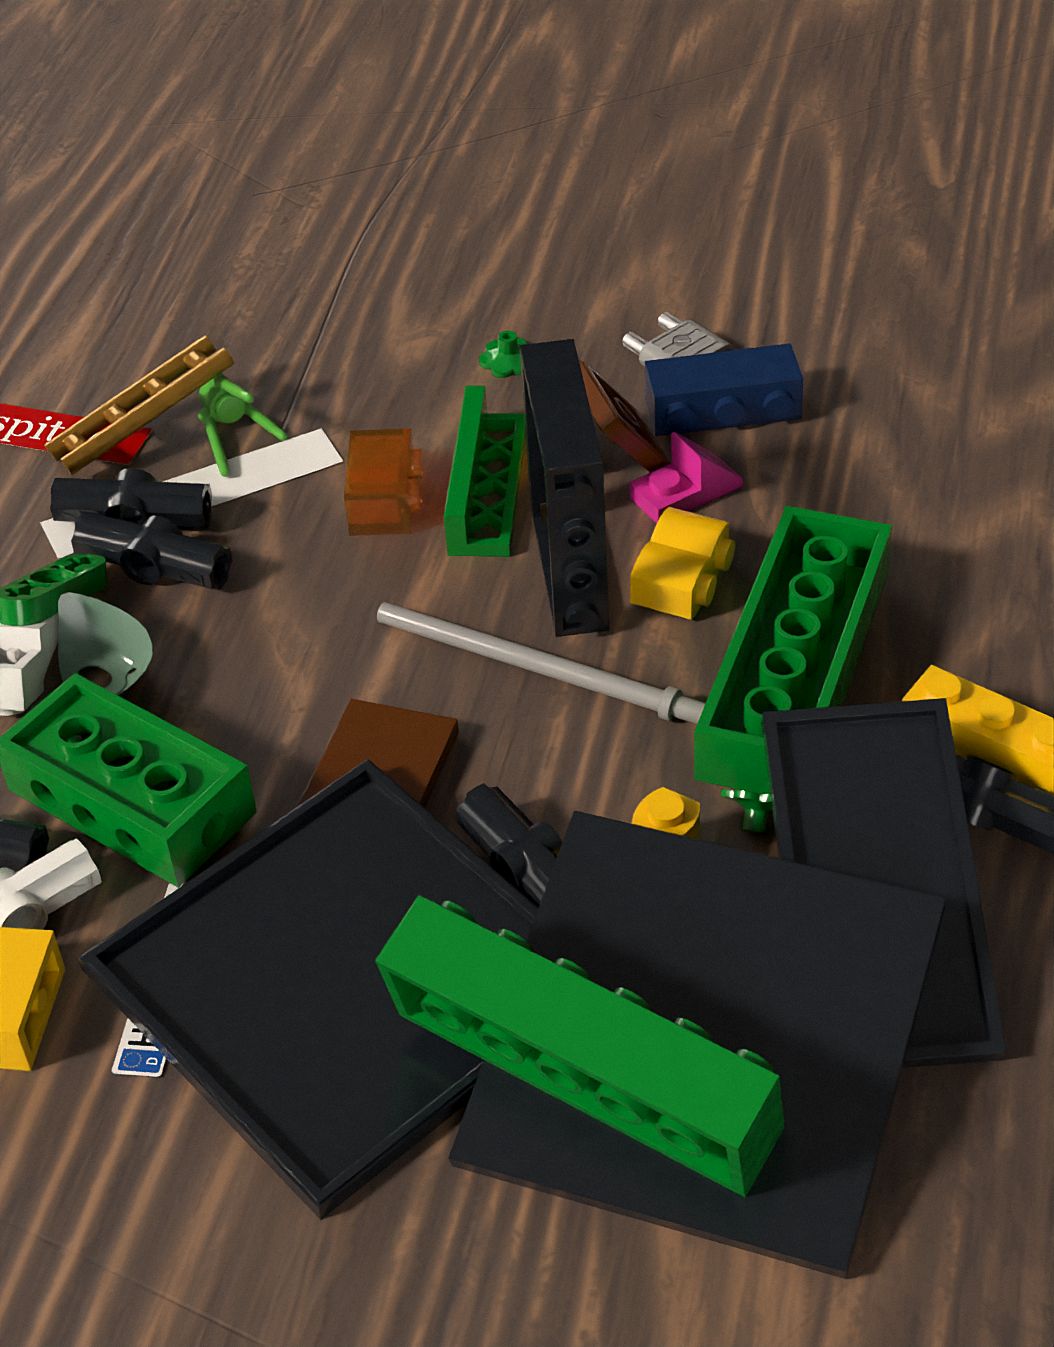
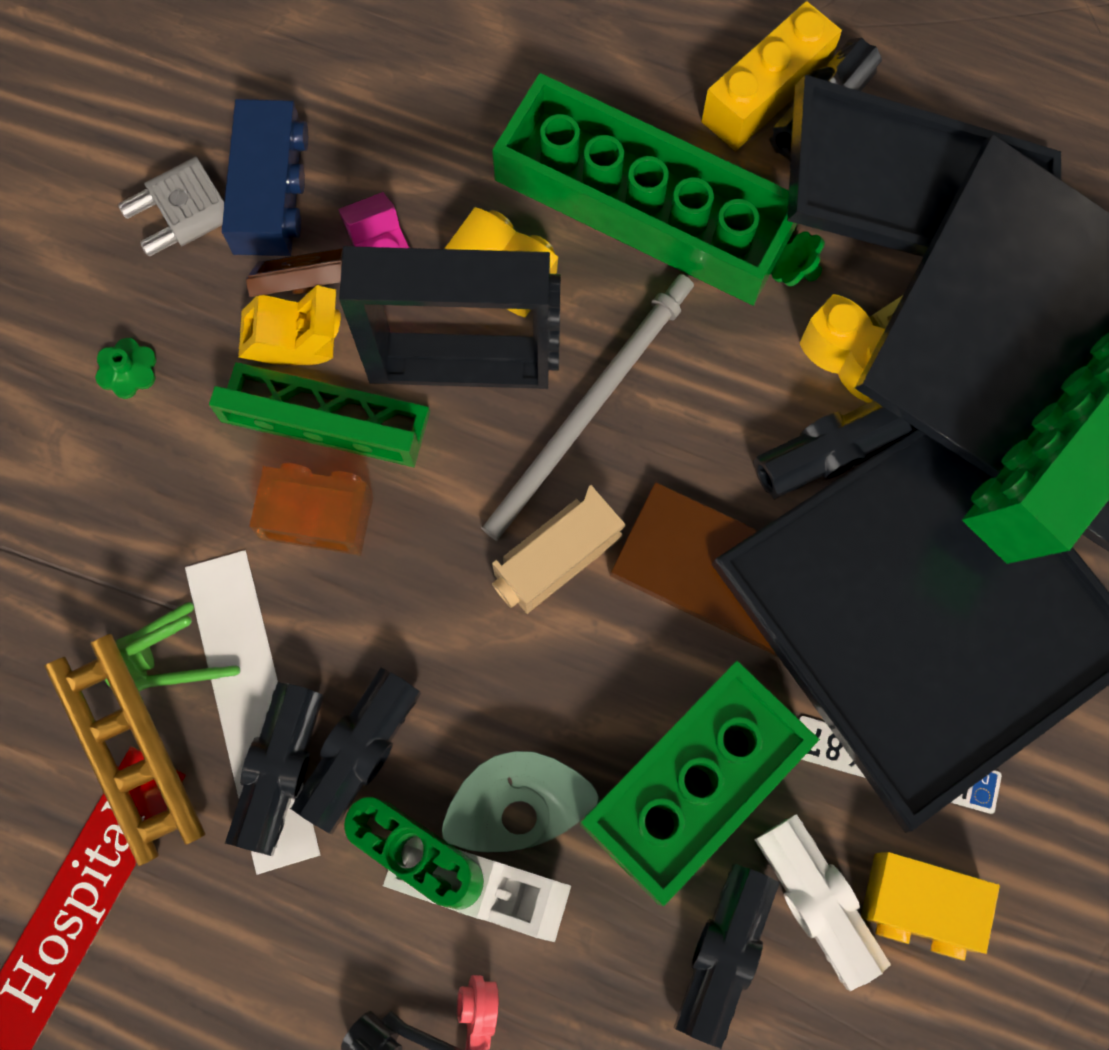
camera: 85 degrees left, 30 degrees up
none -> tan window [492,485,625,614]

